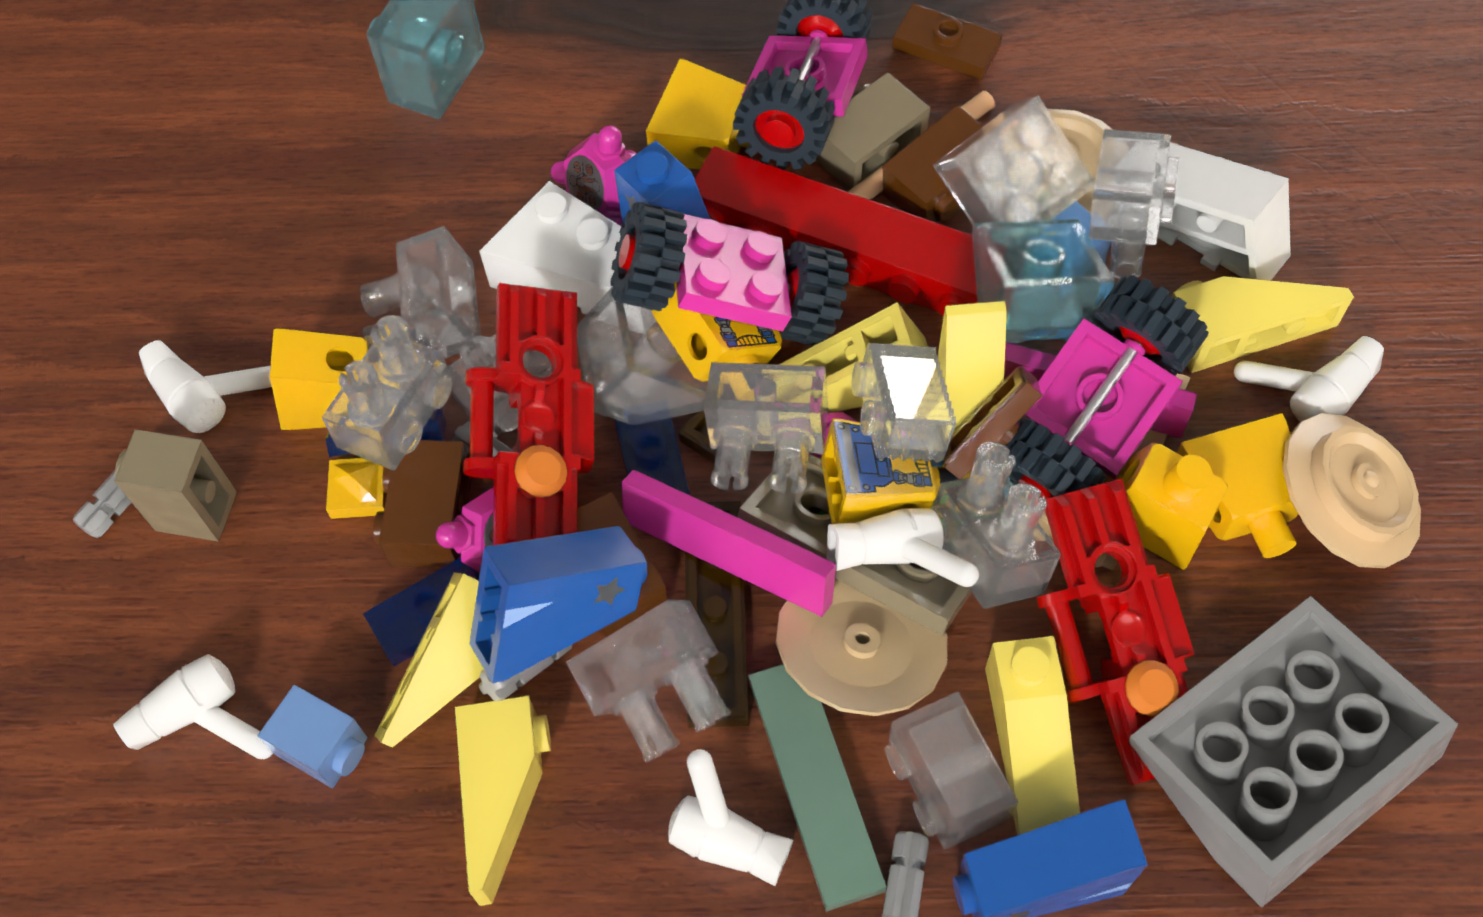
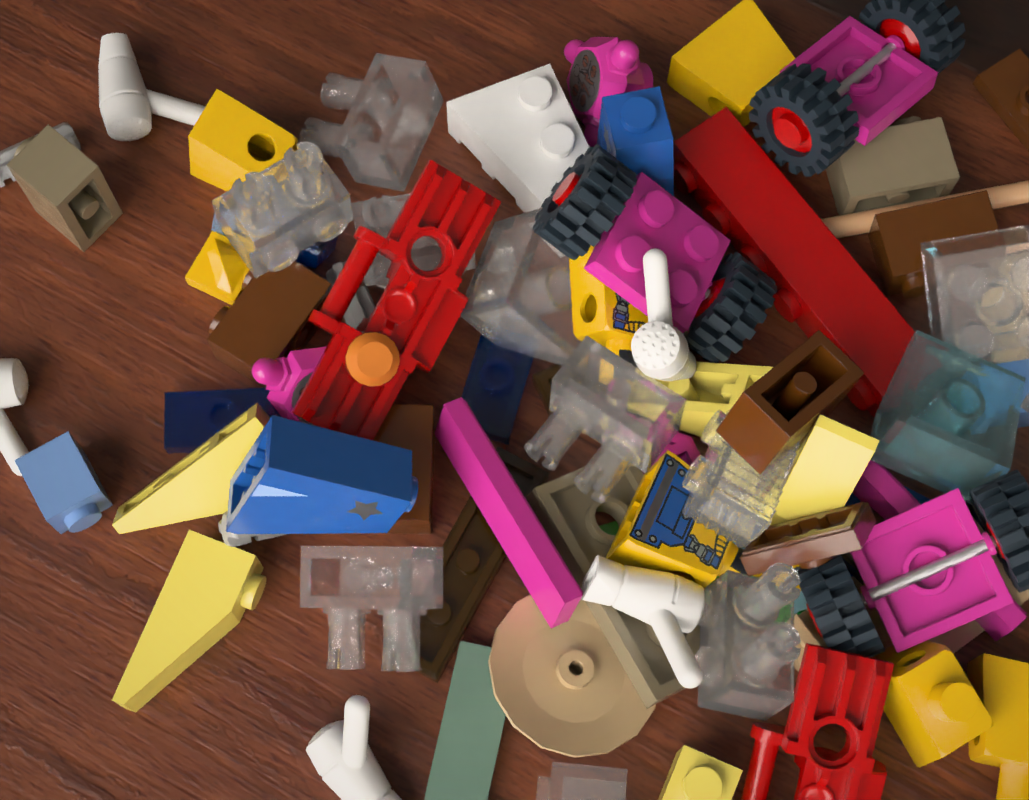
camera: 25 degrees right, 10 degrees up
none -> white piece [631,248,696,381]
none -> reddish brown brick [716,330,864,475]

